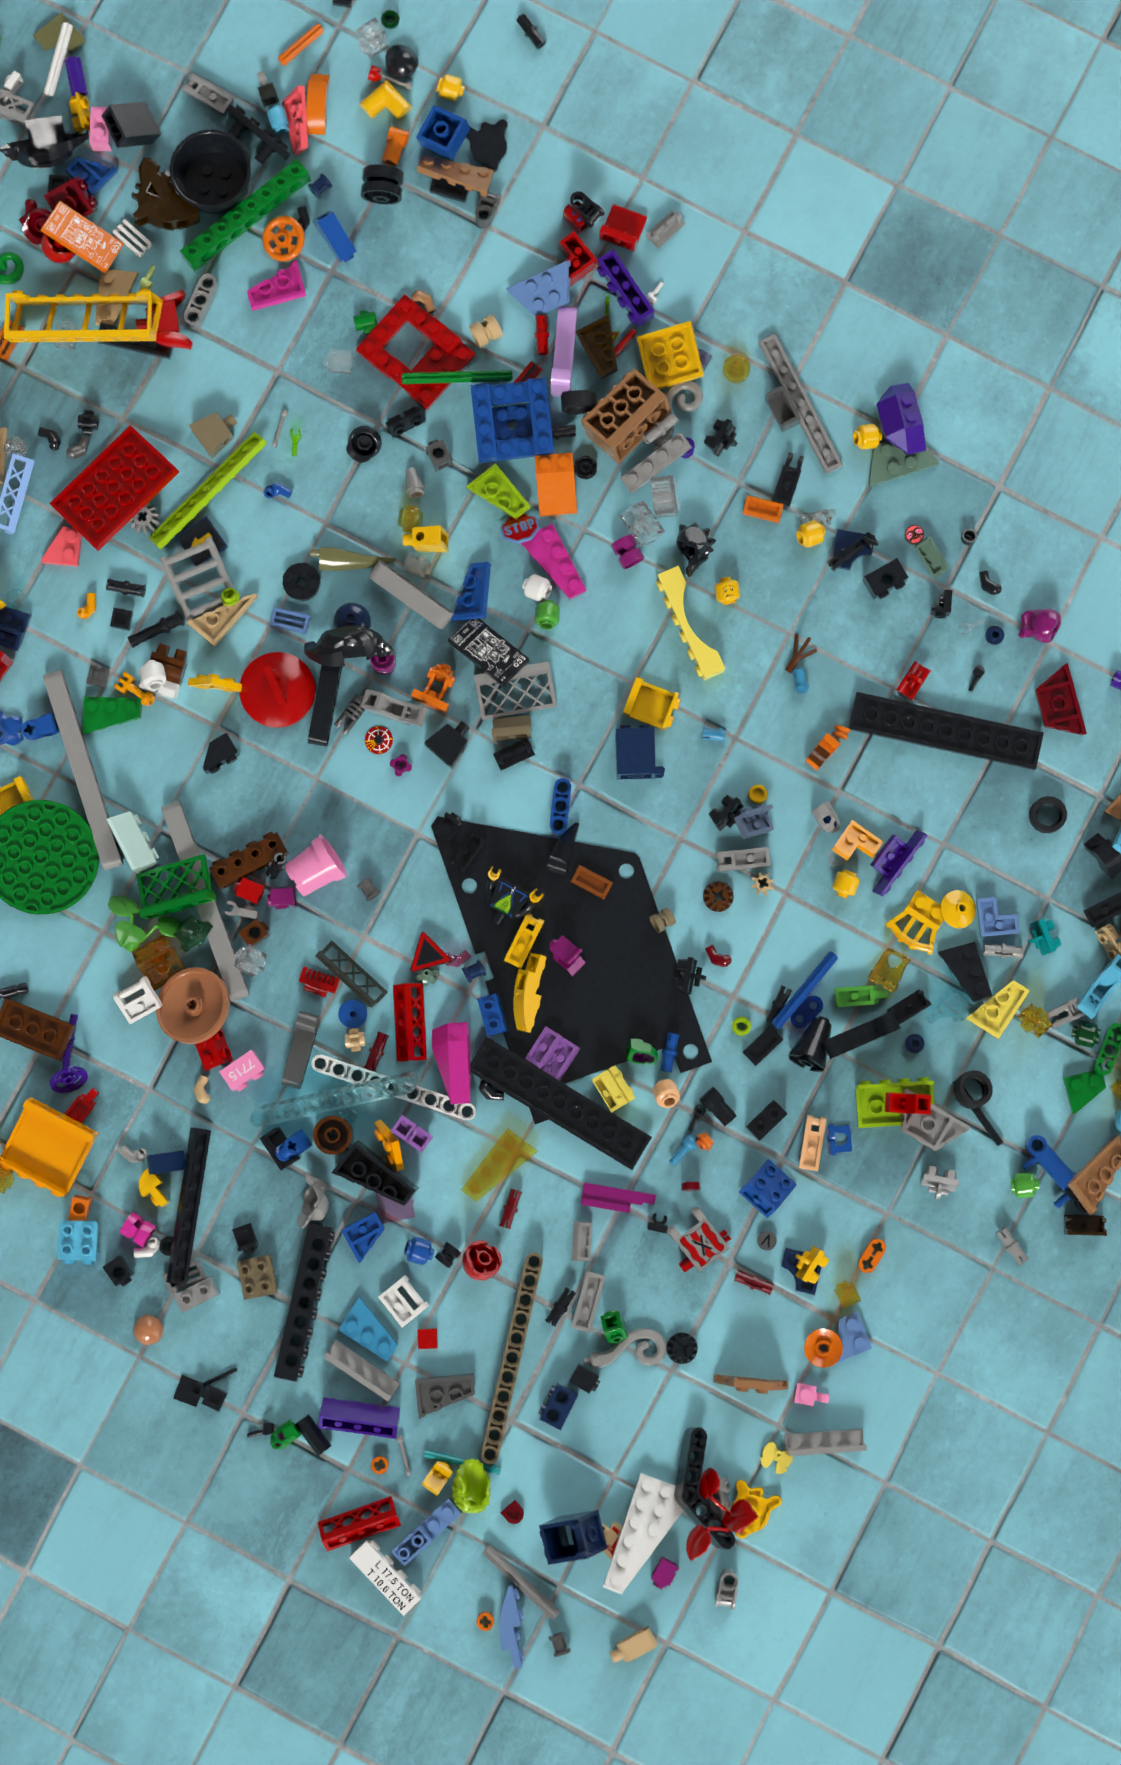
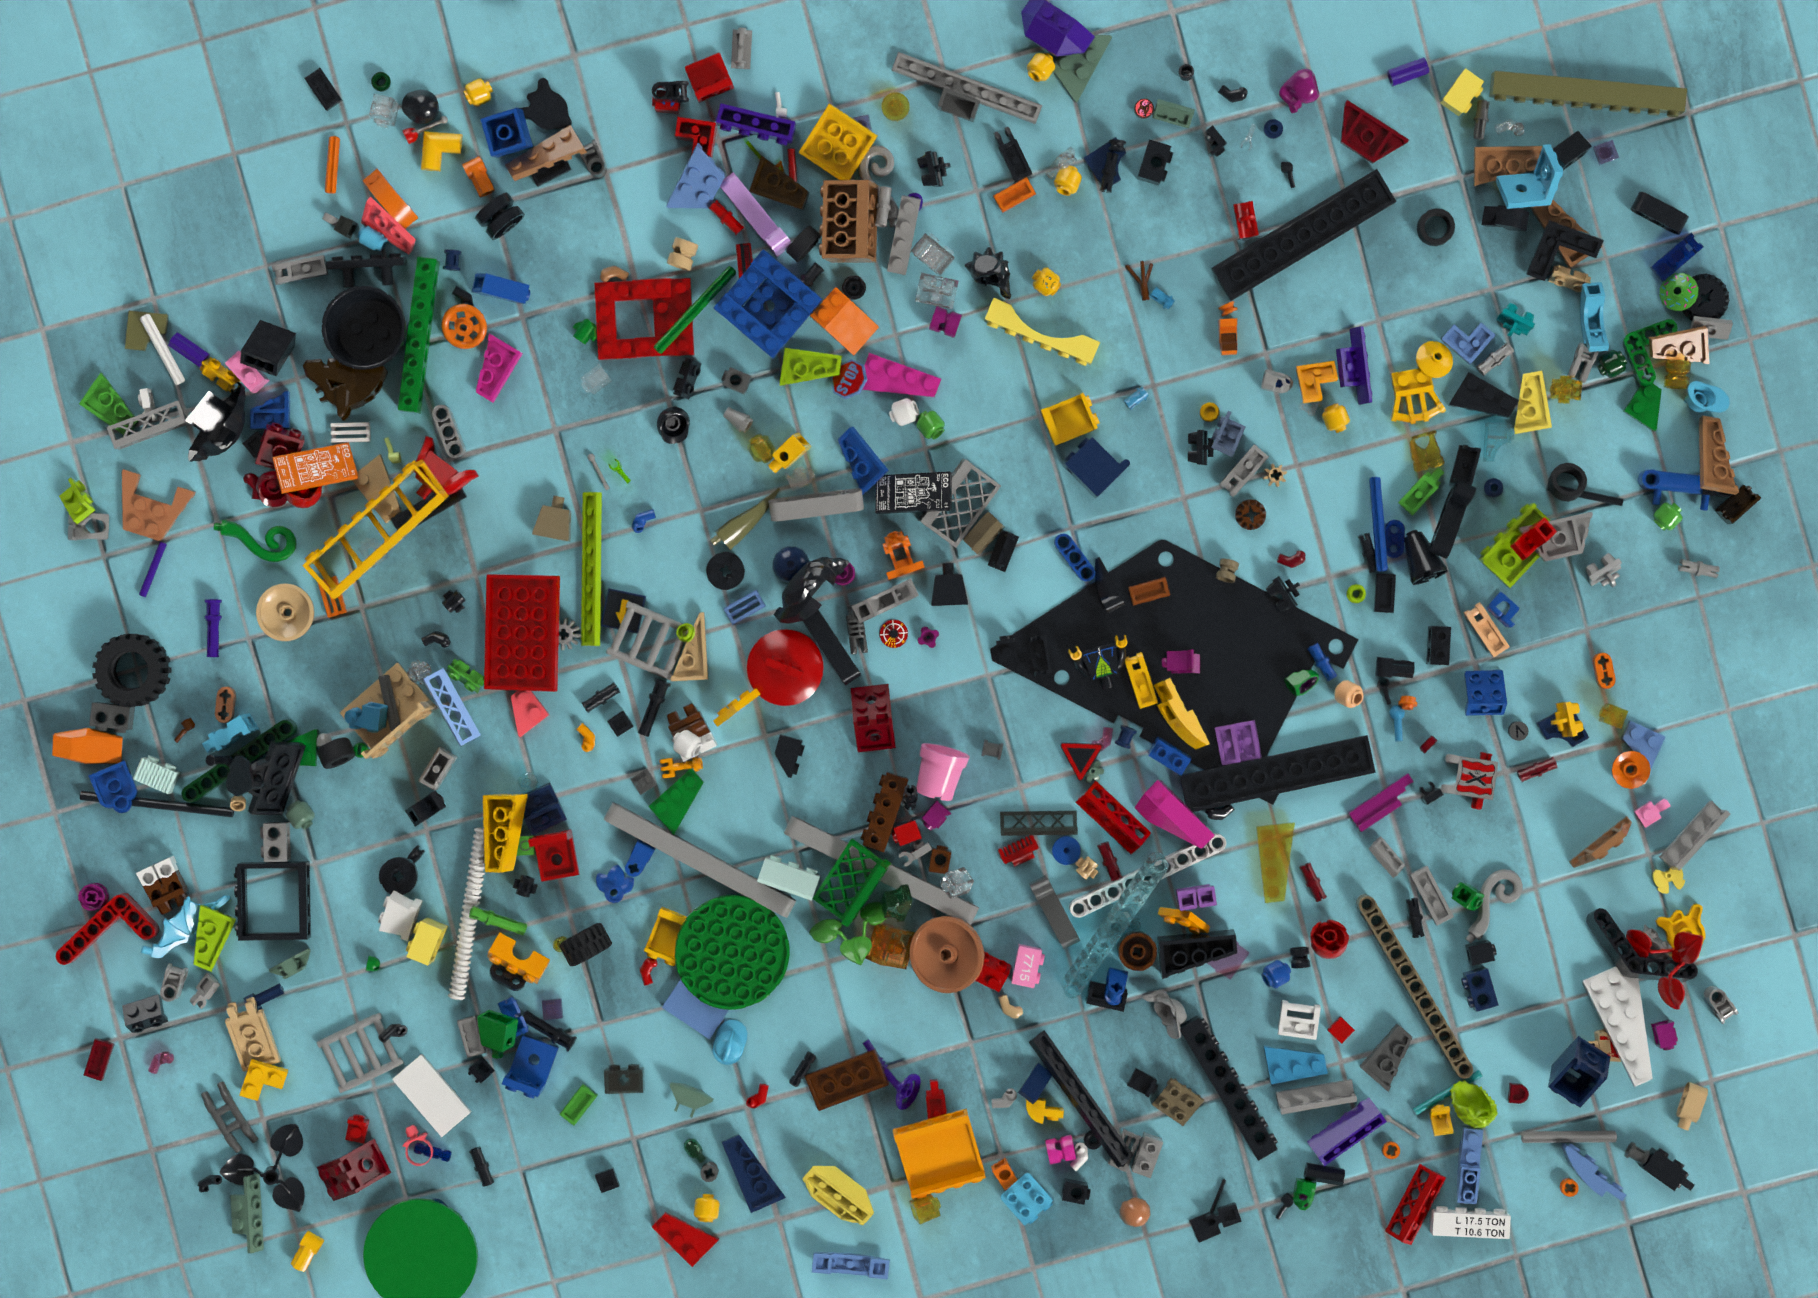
camera: 45 degrees left, 5 degrees up
flat silver arm [66,435,91,459] -> none
white plate [113,976,163,1024] -> none
blue wing [341,1211,385,1263] -> none
light yellow brick [591,1065,635,1113] -> none
black gear [667,1332,698,1364] -> none
none -> bright green hinge [446,659,484,694]
none -> dark red bracket [850,684,896,752]
none -> black hinge [1639,1147,1695,1191]

